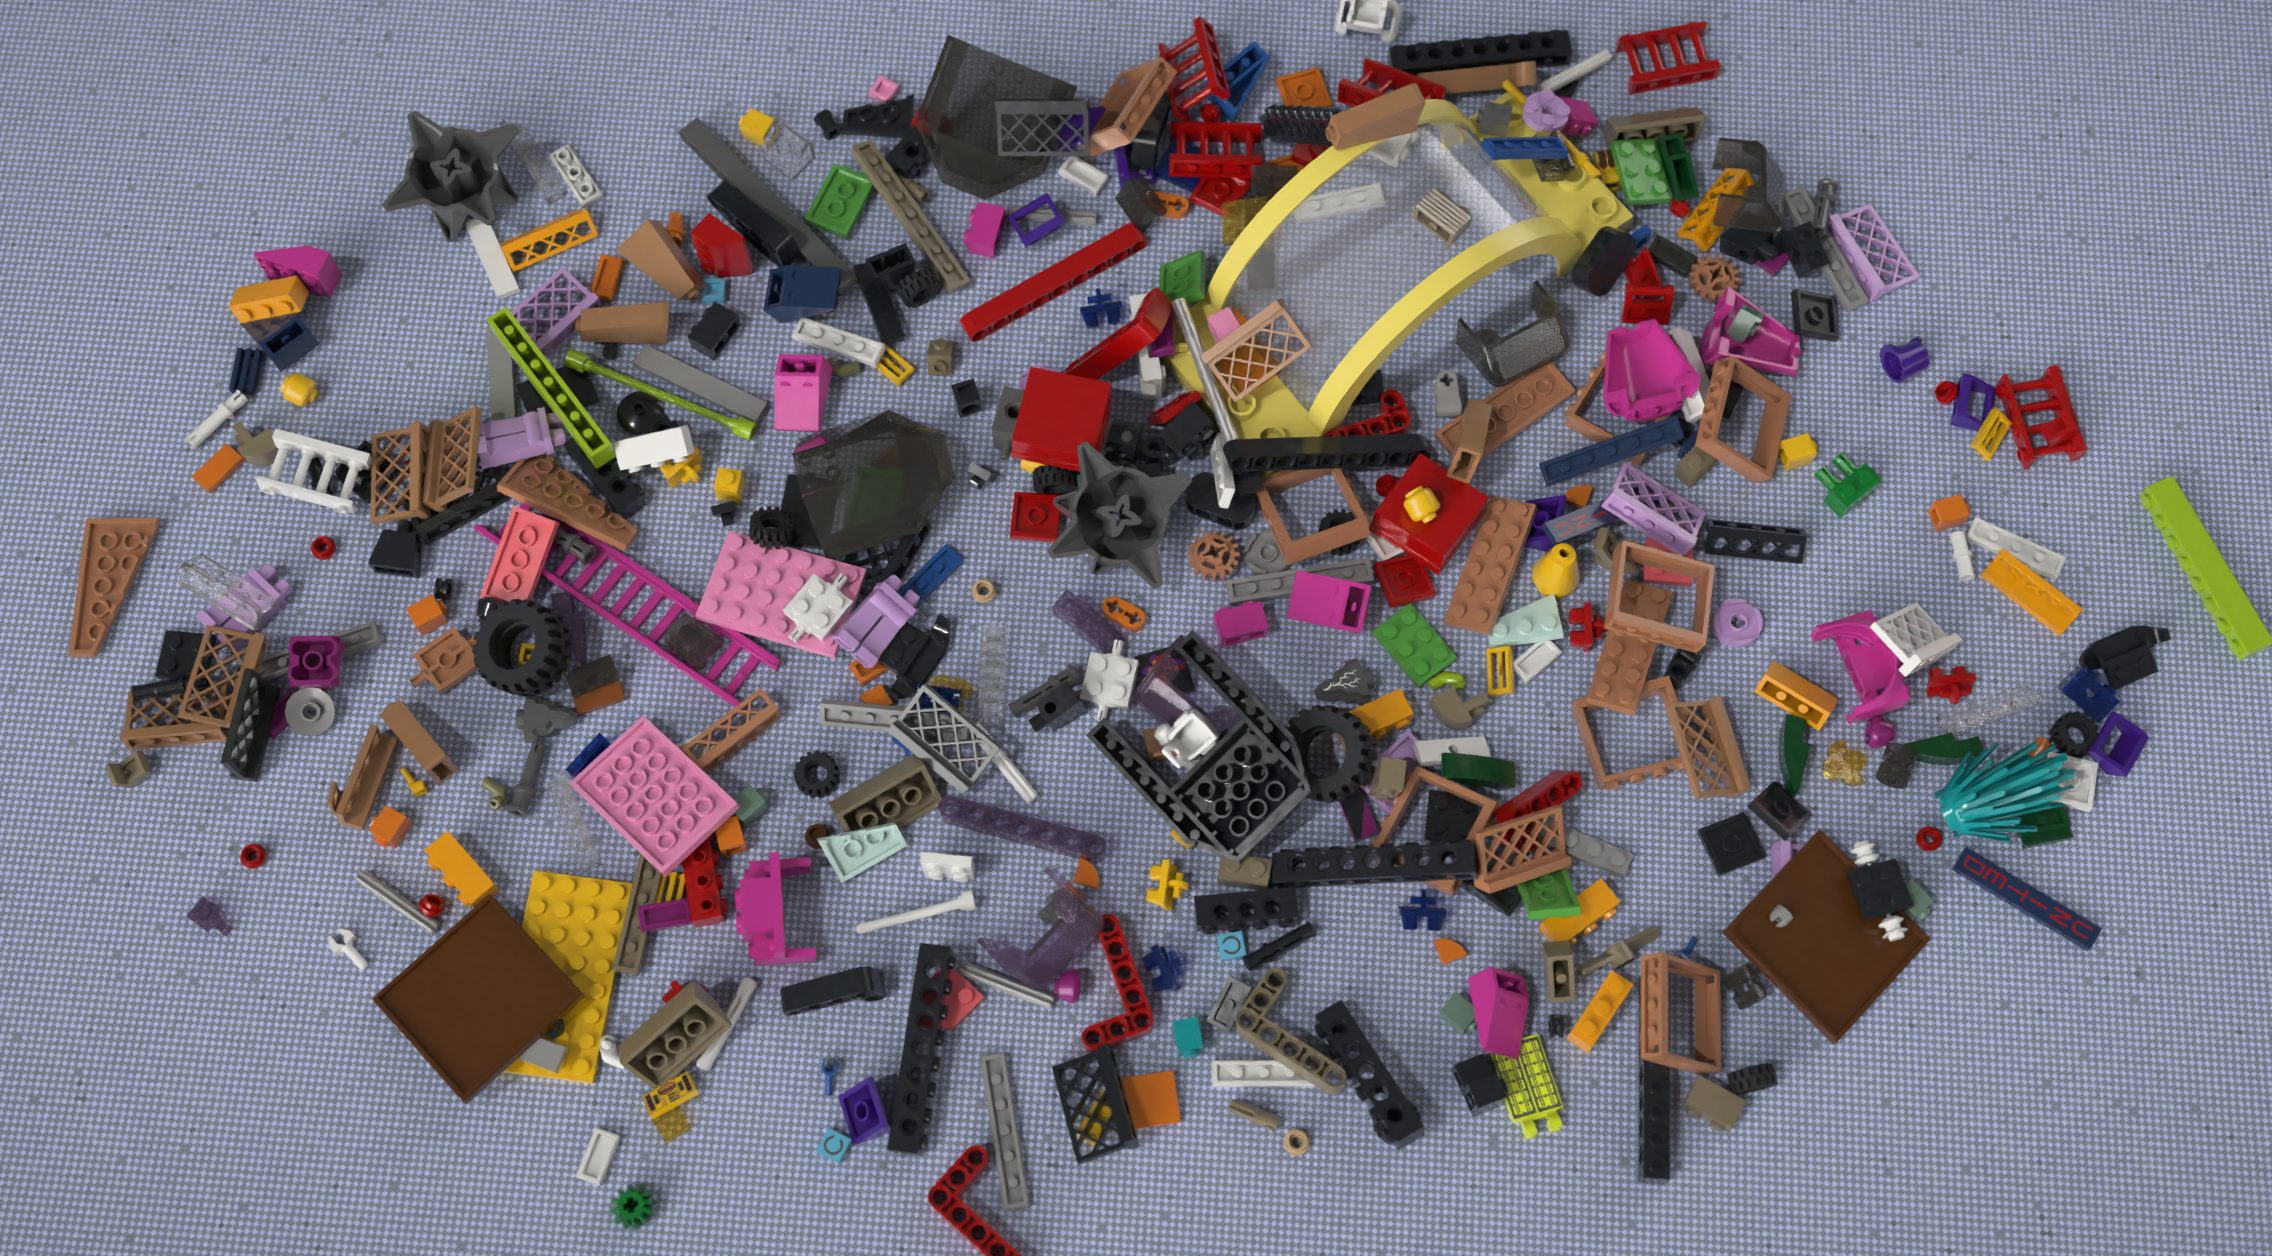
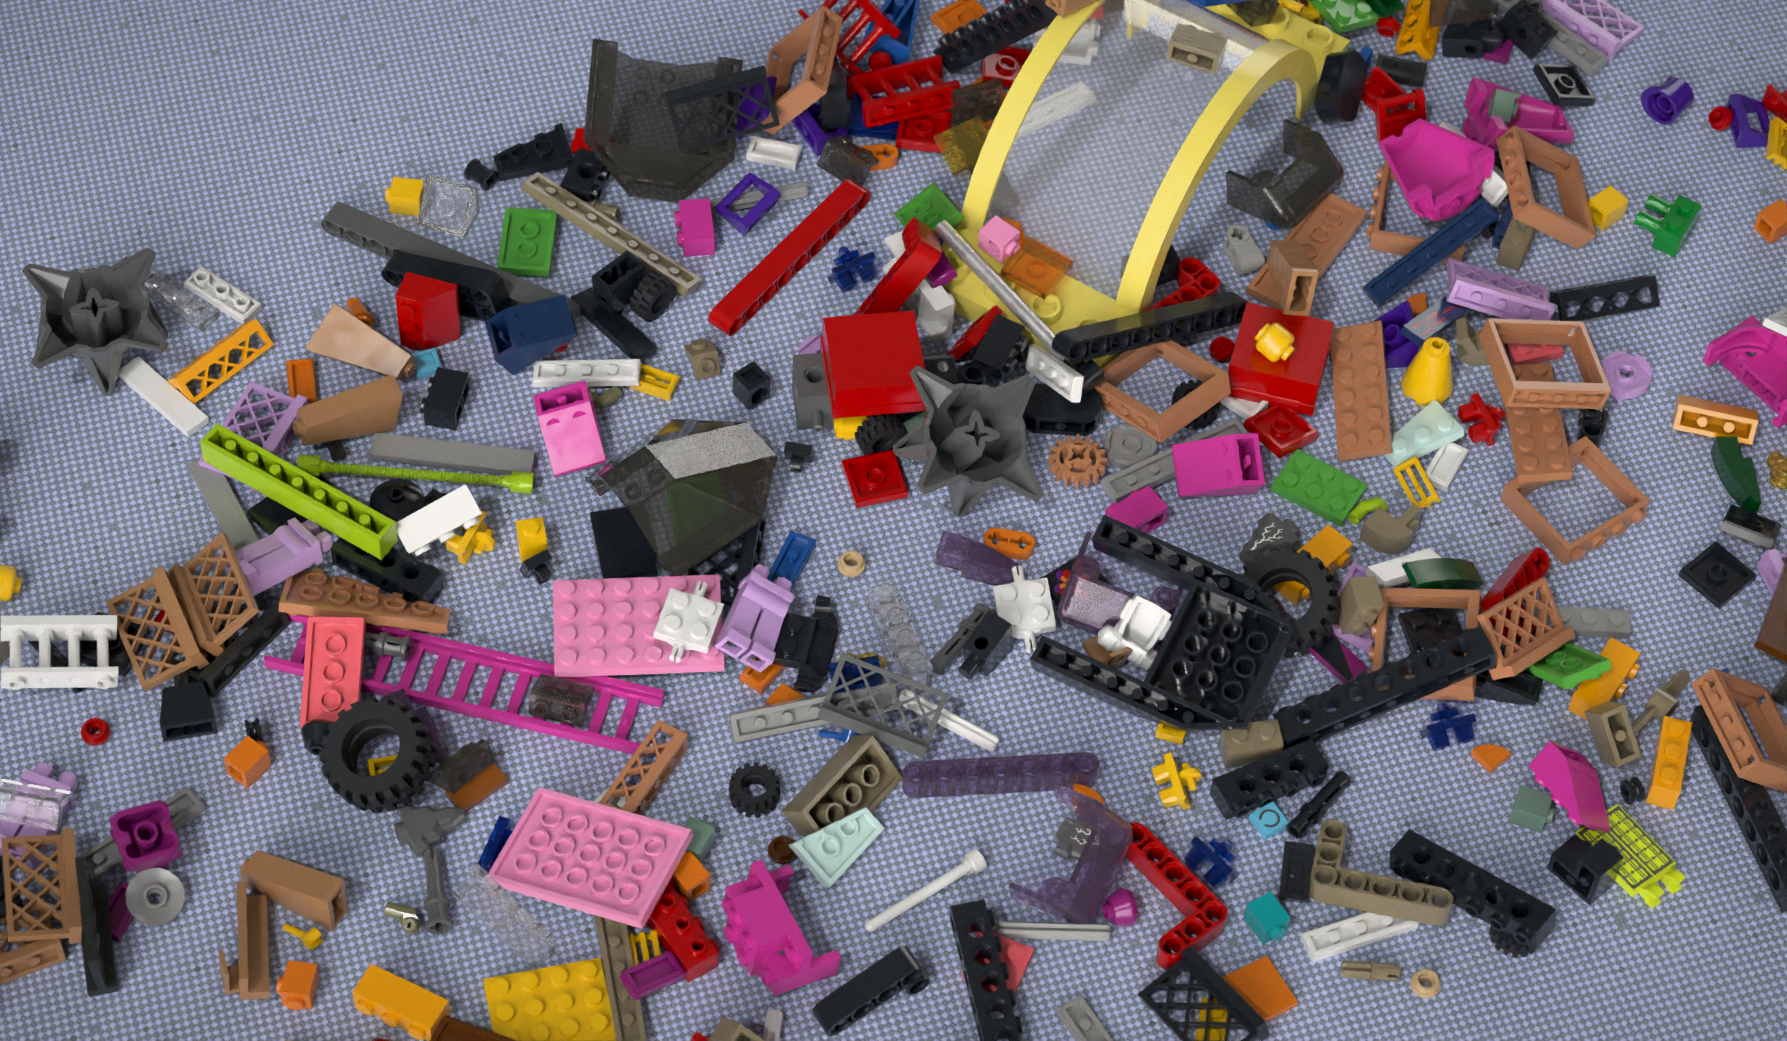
camera: 25 degrees left, 15 degrees down
nougat plate [409,627,479,694] -> none
black tyre [749,506,794,550] -> none
bright pink tile [868,76,900,103] -> none
white plate [920,852,975,882] -> none
medium nougat fence [1200,298,1313,402] -> none
medium nougat fence [1665,696,1752,799] -> none
nougat gear [1688,254,1740,304] -> none

